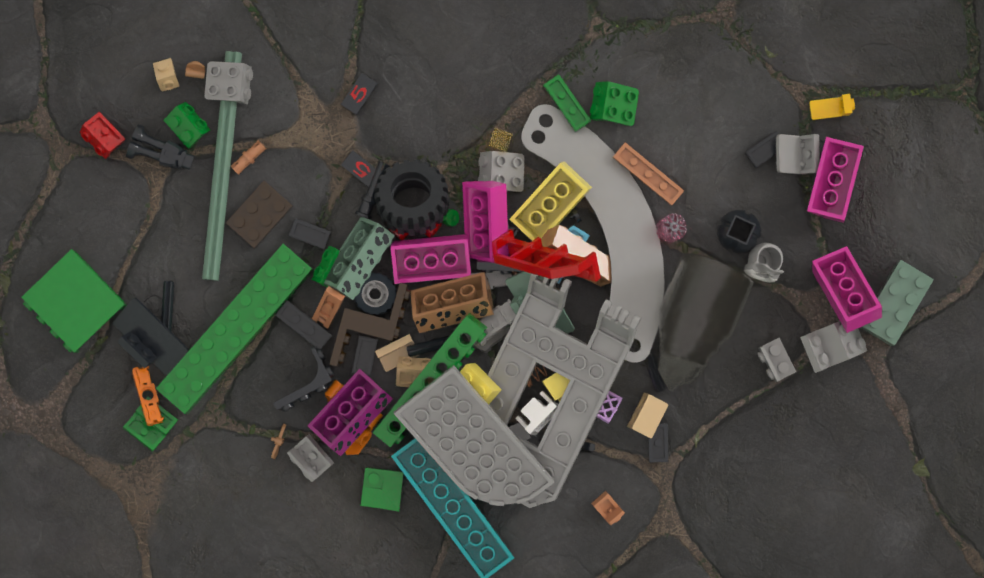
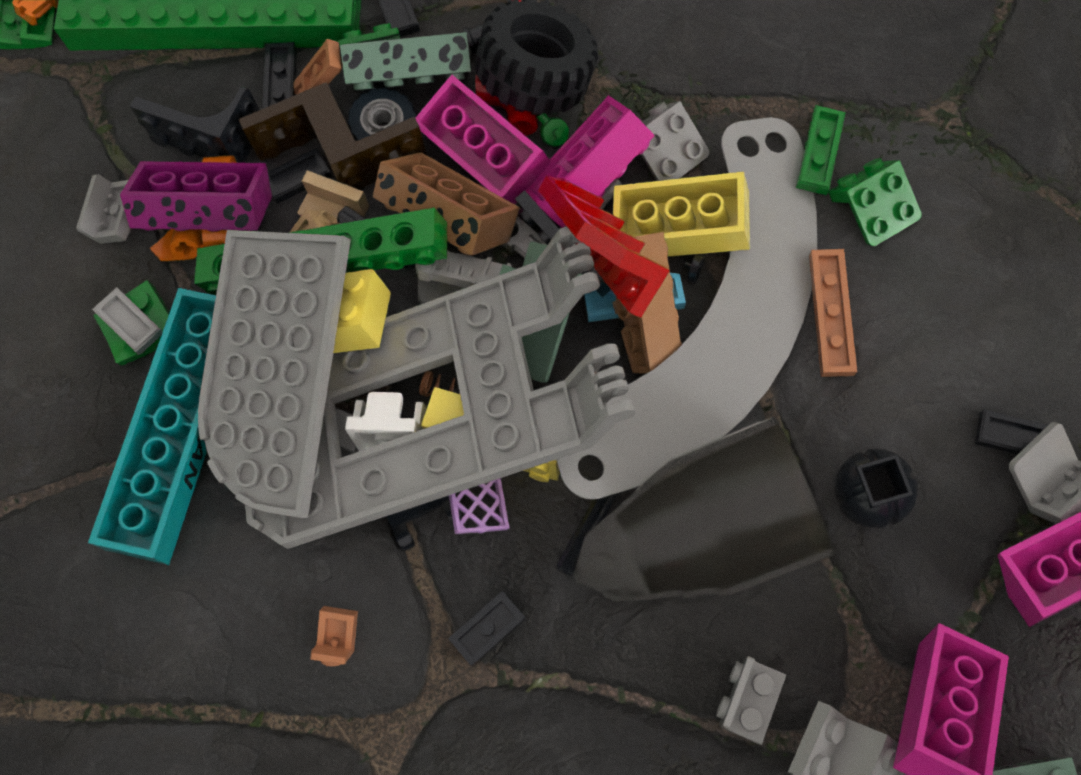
camera: 55 degrees right, 15 degrees down
medium nougat piece [271,424,286,459] -> none
clear yellow panel [488,128,513,153] -> none
tan panel [627,393,668,438] -> none
clear pink wheel [656,214,687,243] -> none
light grey piece [744,243,784,283] -> none
none -> light grey tile [92,287,163,355]

